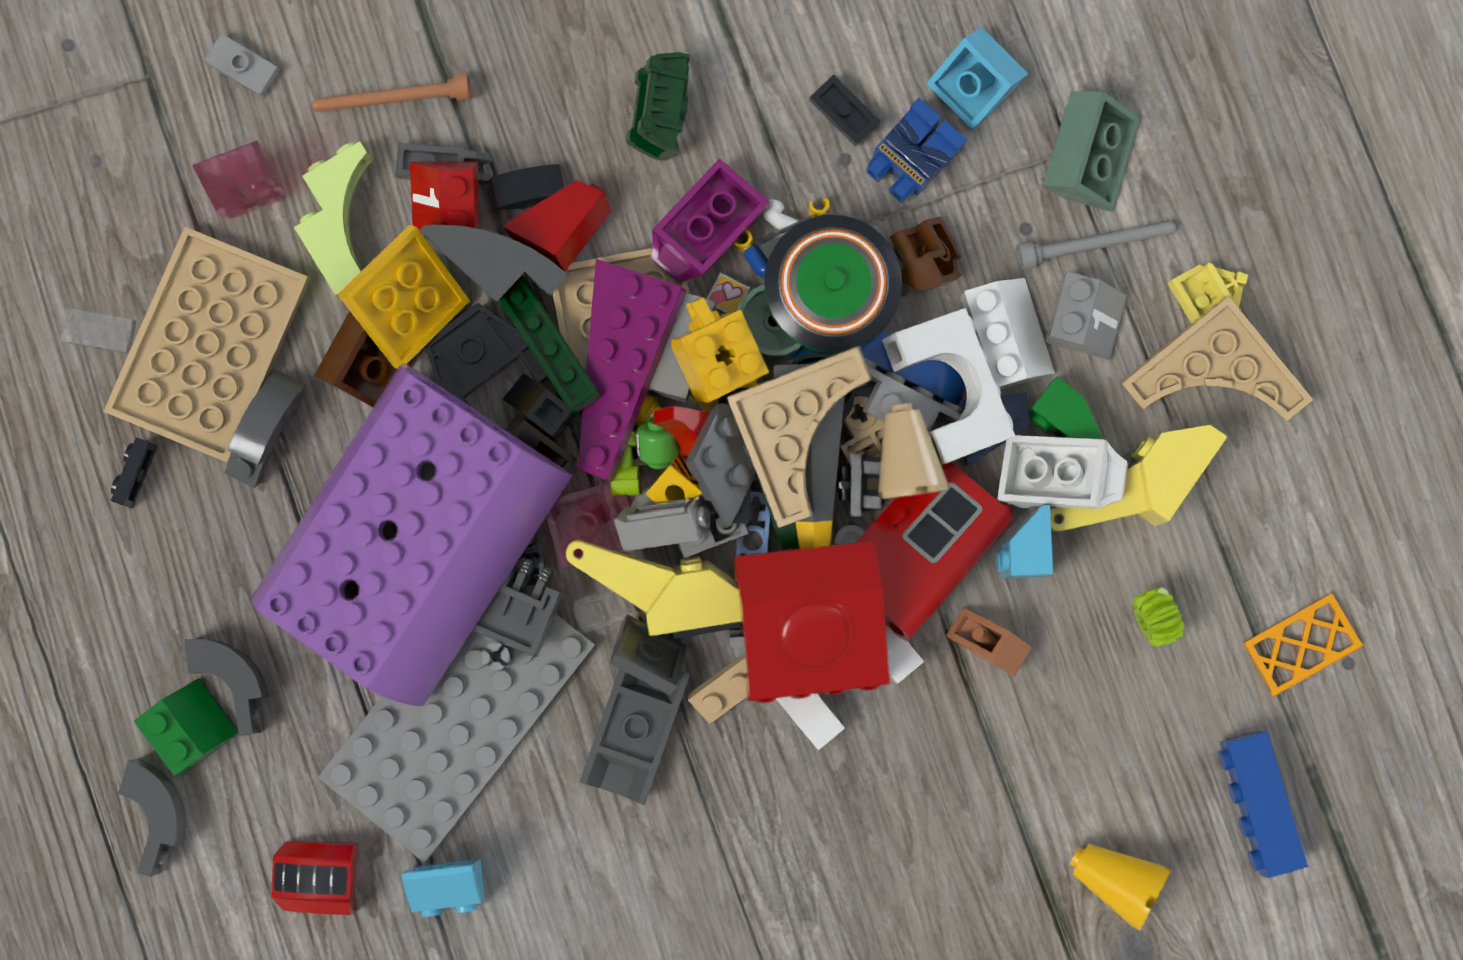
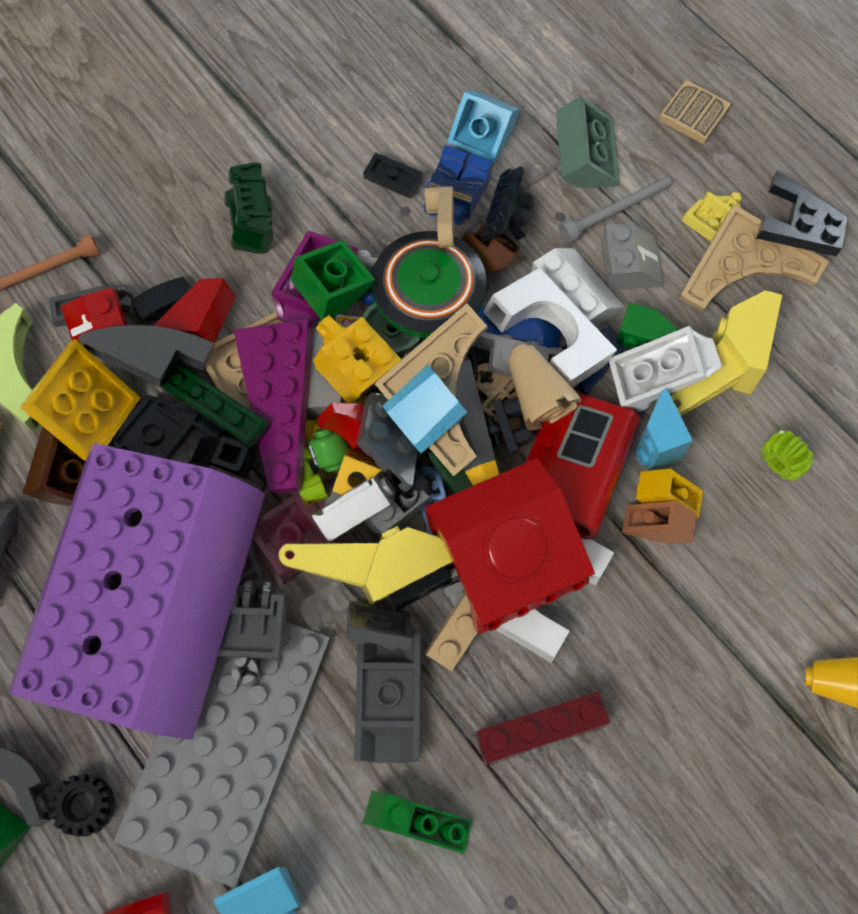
camera: 20 degrees left, 15 degrees down
none -> black tyre [49,774,115,837]
none -> green slope [290,239,375,320]
none -> green slope [362,791,472,854]
none -> medium azure slope [382,364,467,453]
none -> tan beam [425,186,454,248]
none -> dark red arch [475,692,610,767]
none -> black bracket [481,166,534,242]
none -> yellow slope [636,468,703,519]
none -> tan tile [659,80,731,145]
none -> wing [756,170,848,256]

